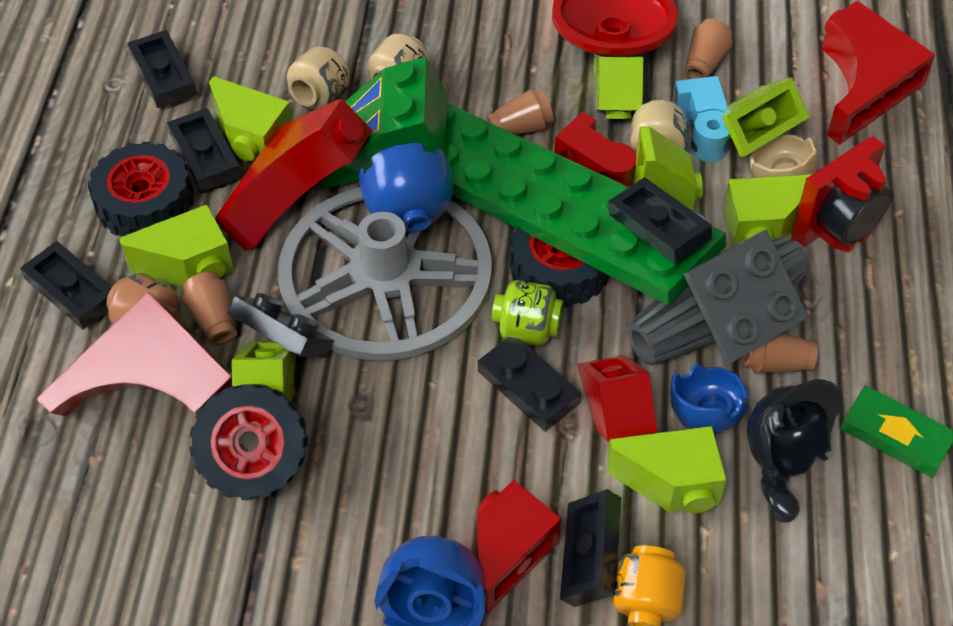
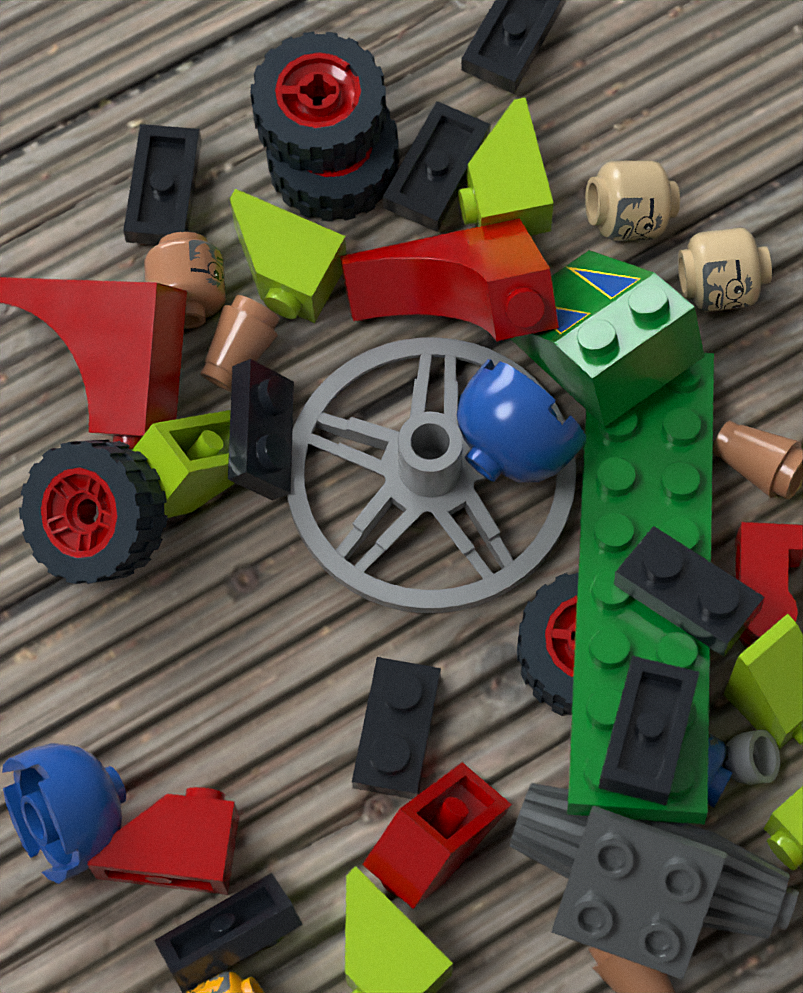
camera: 55 degrees right, 15 degrees up
lime head [491,280,564,346] -> none
blue hair [670,364,749,434] -> none
none -> black wheel [250,31,387,174]
none -> black plate [613,526,764,657]

